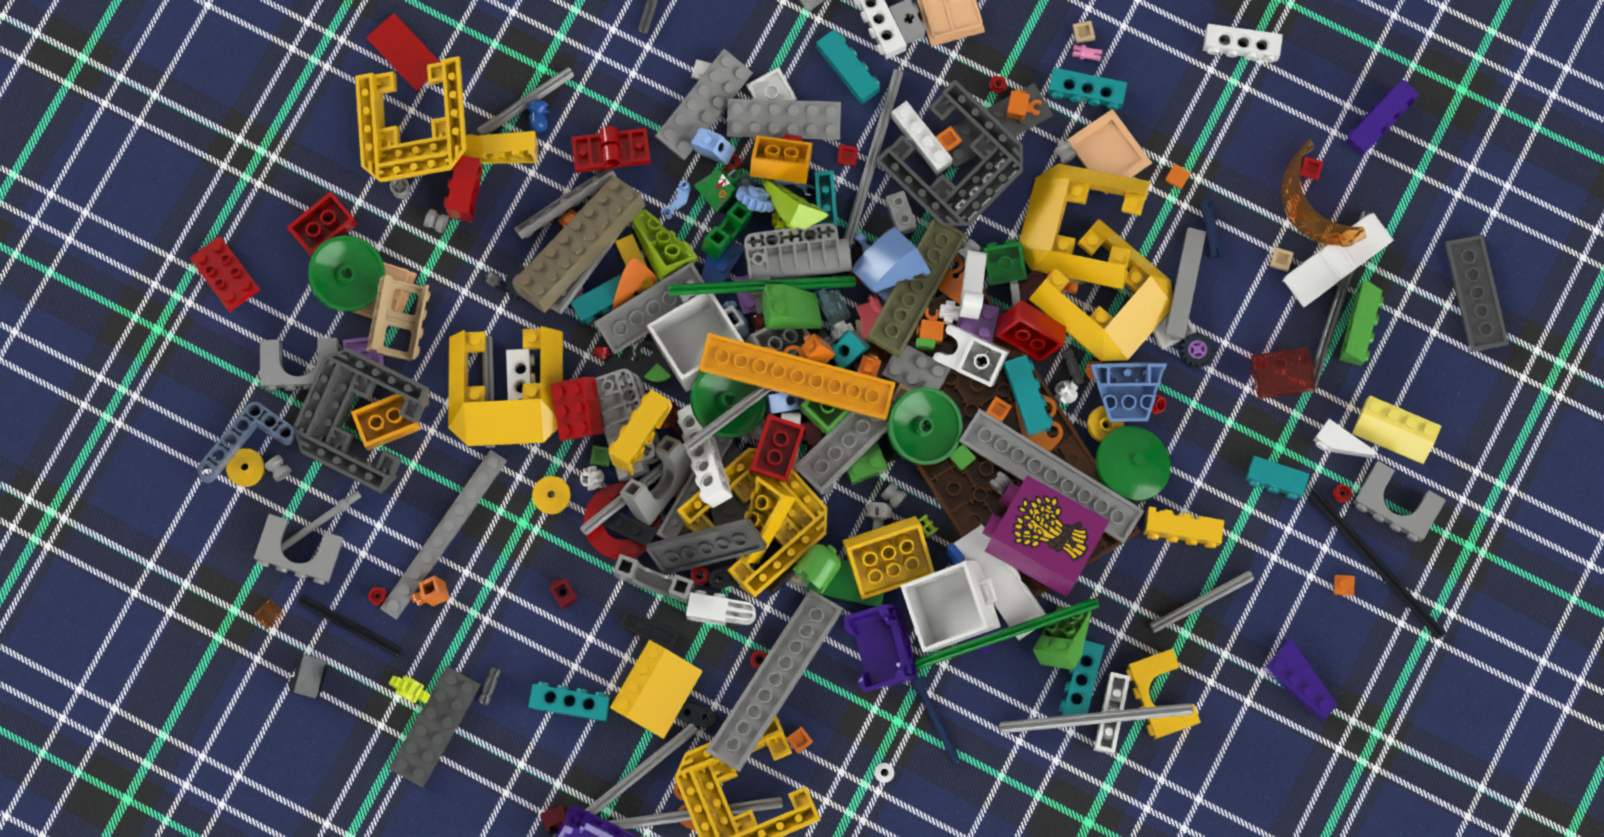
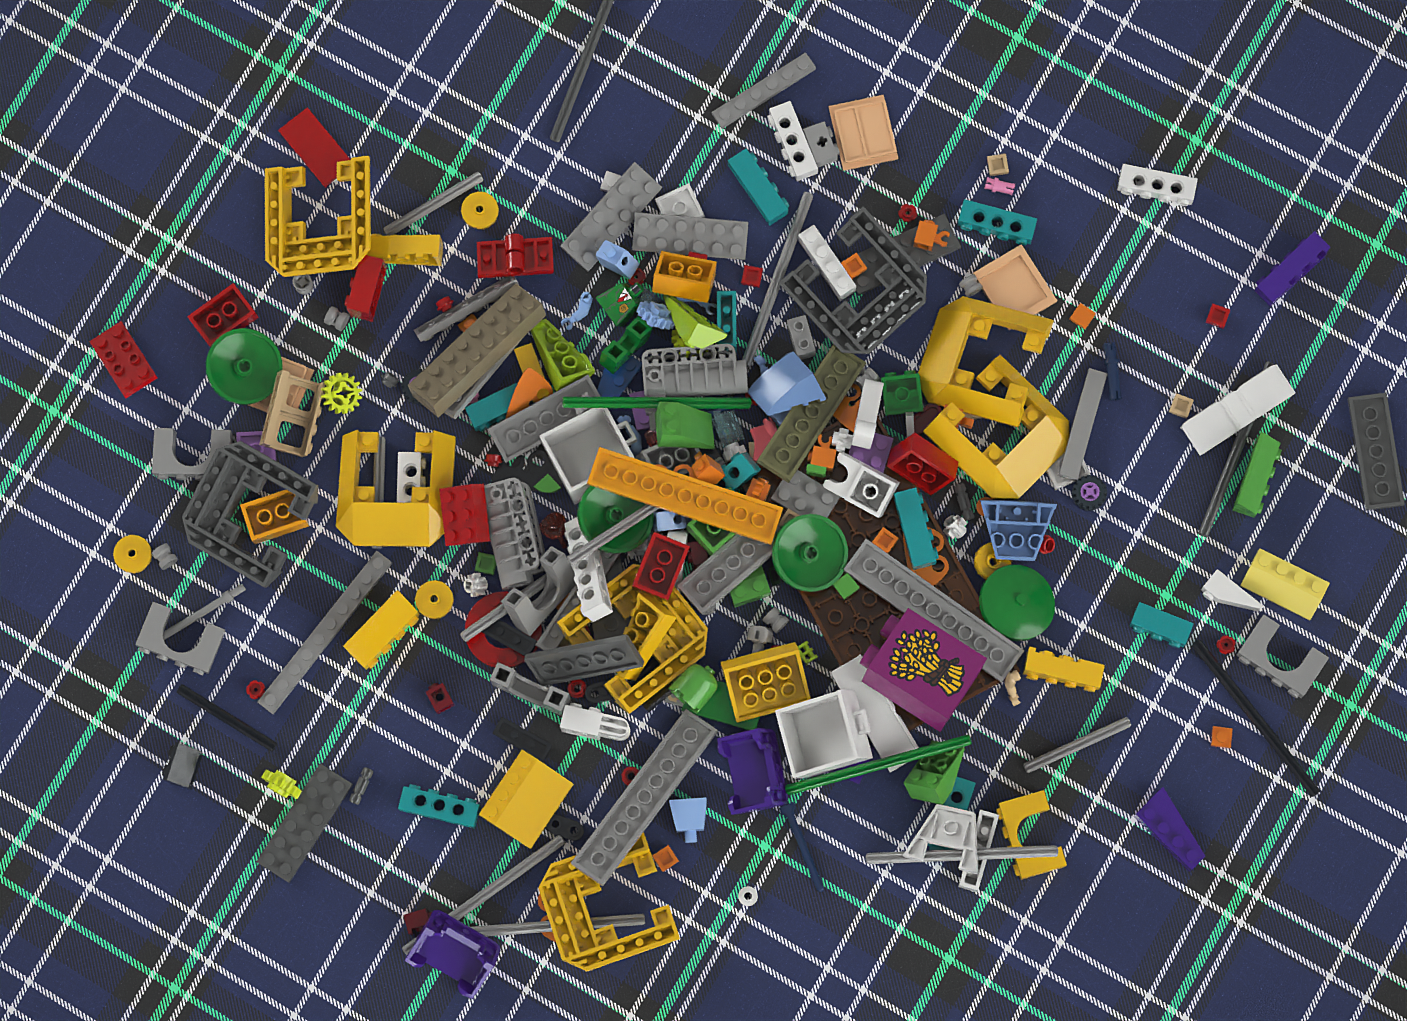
camera: 10 degrees right, 0 degrees up
sand blue beam [197,402,295,483] -> none
clear orange slope [253,600,284,629] -> none
orange brick [411,576,450,606] -> none
blue animal [526,101,550,133] -> none
yellow wedge [608,389,672,476] -> none
blue tile [945,543,965,566] -> none
light grey wheel [989,471,1013,496] -> none
clear red slope [1250,347,1315,399] -> none
clear orange windscreen [1281,138,1367,247] -> none
none -> neon yellow gear [321,373,362,414]
none -> yellow slope [343,590,420,670]
none -> red plate [436,296,454,313]
none -> yellow plate [461,192,499,230]
none -> light blue torso [669,797,707,843]
none -> white wing [903,804,978,874]
none -> tan arm [1004,670,1021,706]

